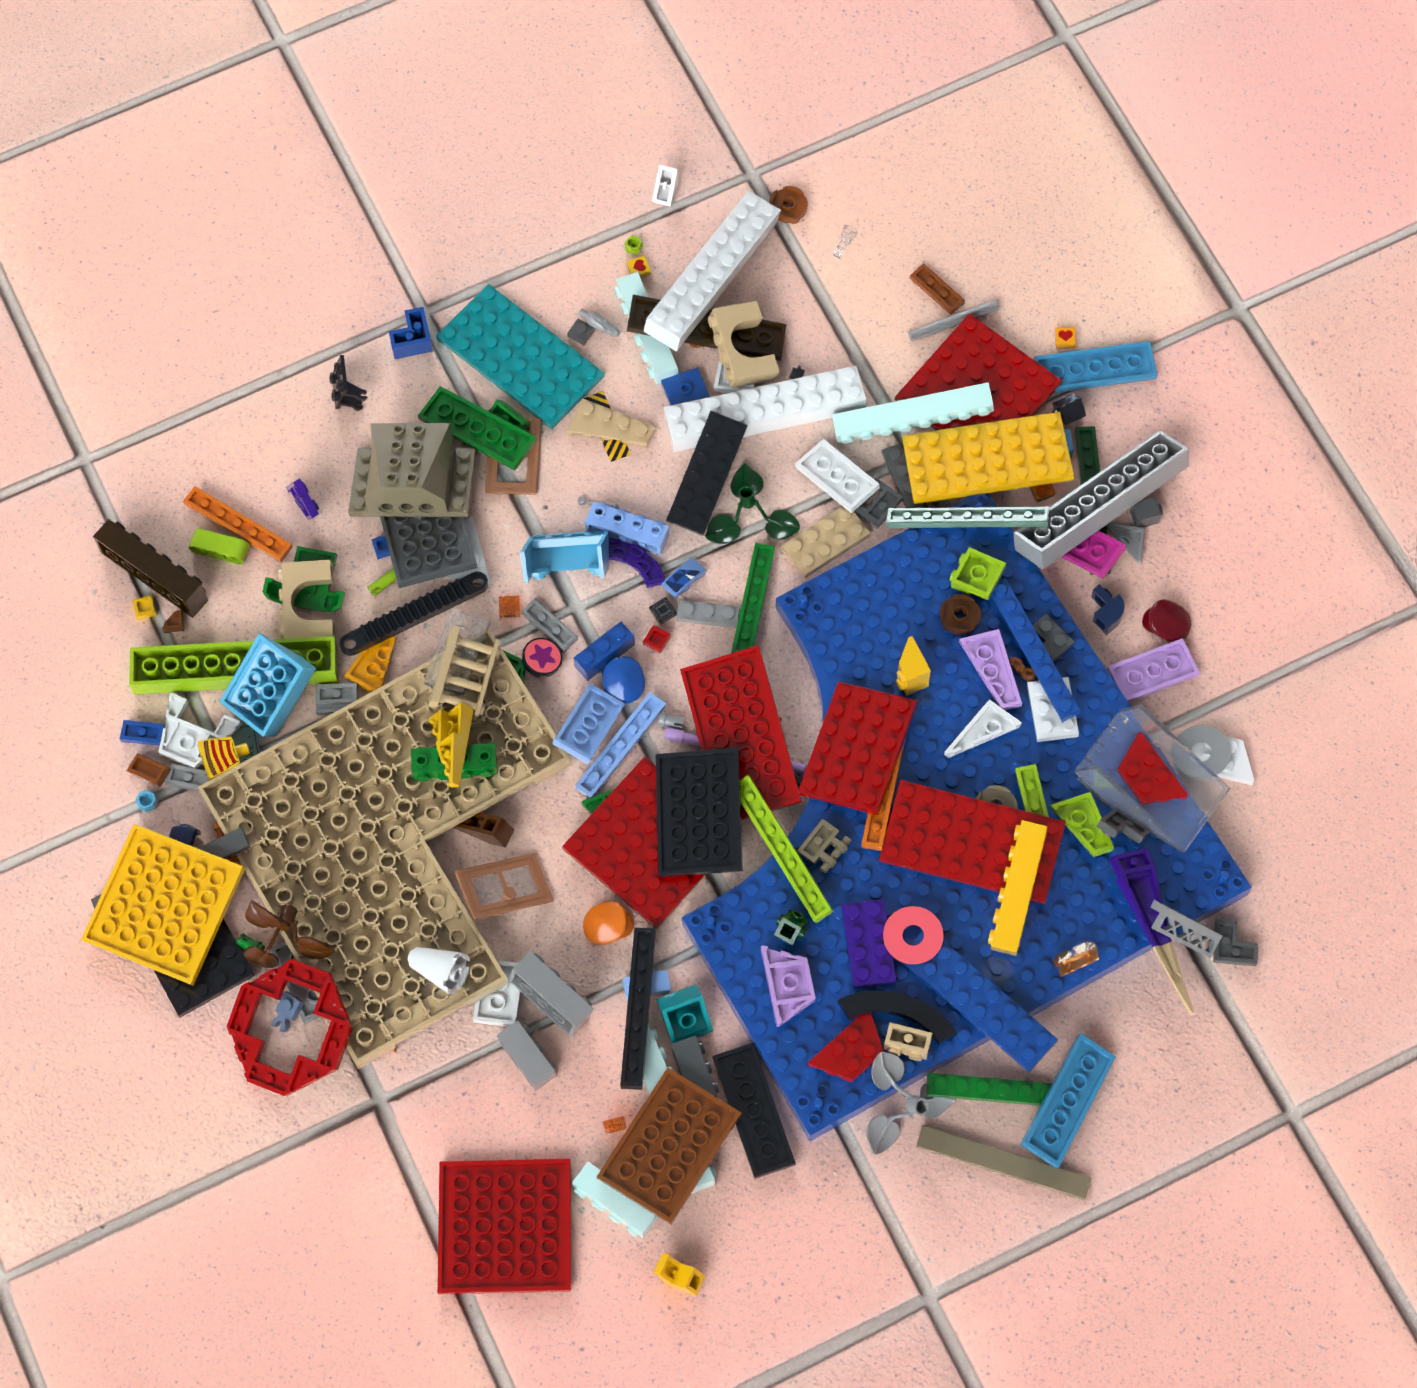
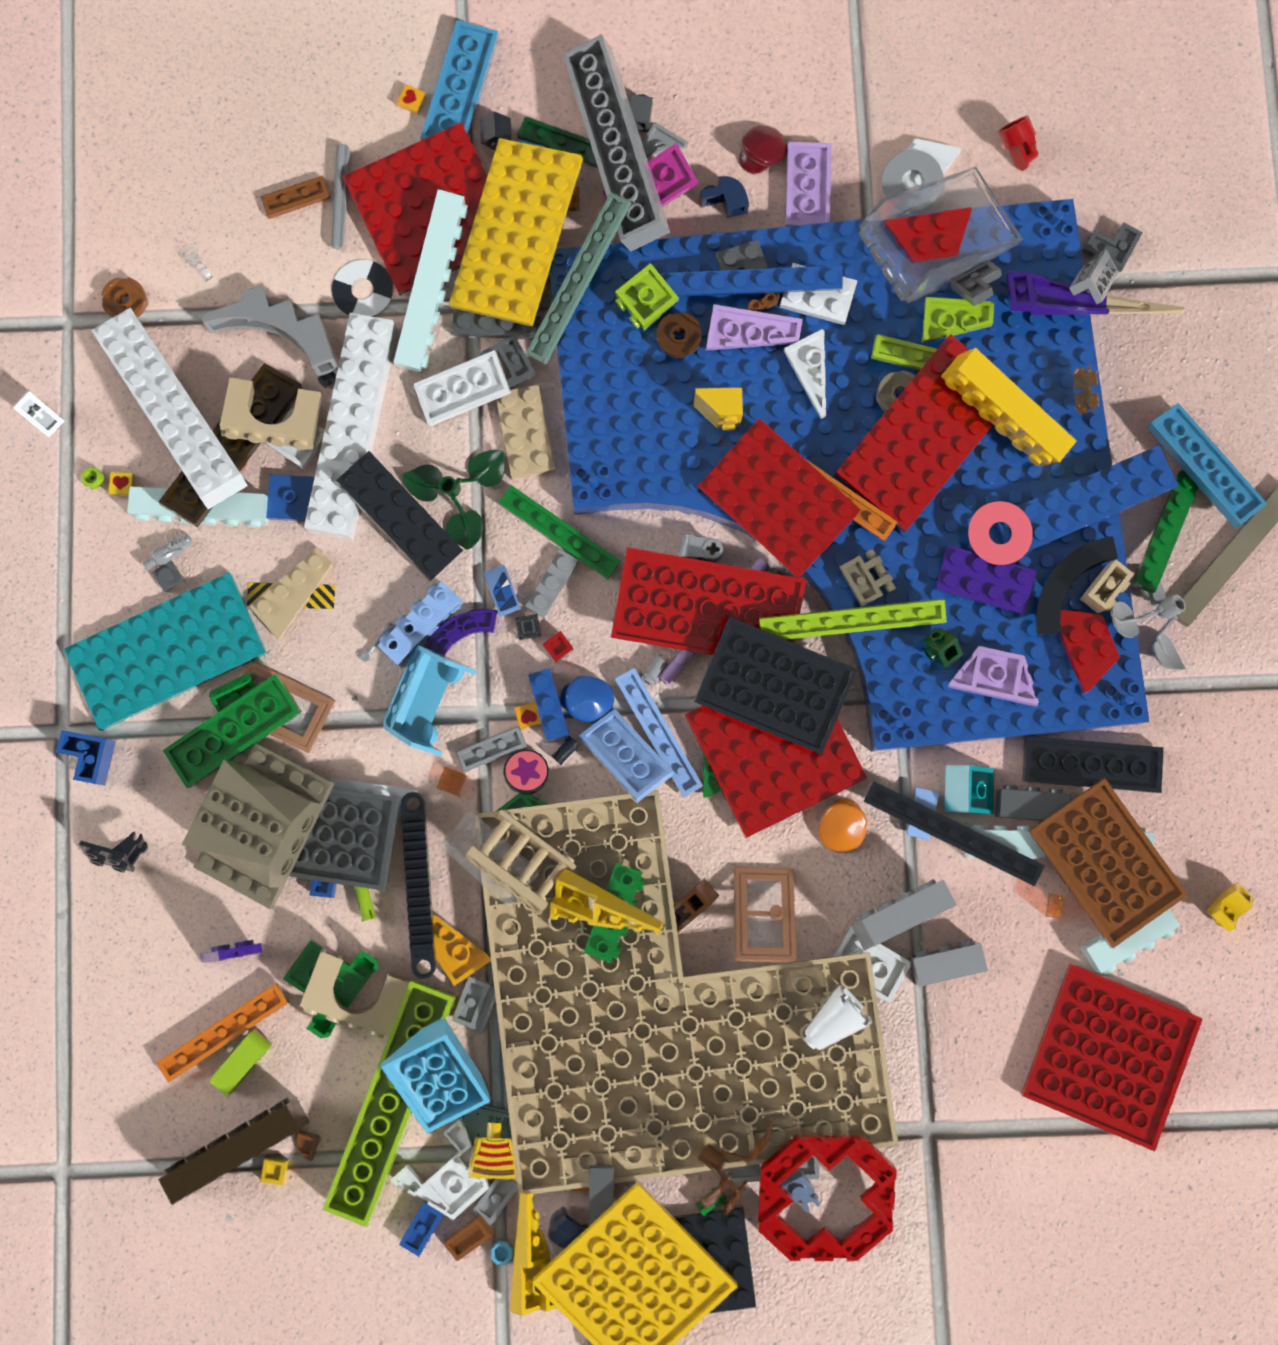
camera: 70 degrees left, 15 degrees up
none -> light grey arch [201,286,338,377]
none -> sticker [332,260,393,317]
none -> yellow wedge [509,1192,556,1316]
none -> light orange tile [514,702,542,730]
none -> black pin [551,736,580,766]
none -> light grey piece [679,534,723,562]
none -> red piece [998,115,1038,171]

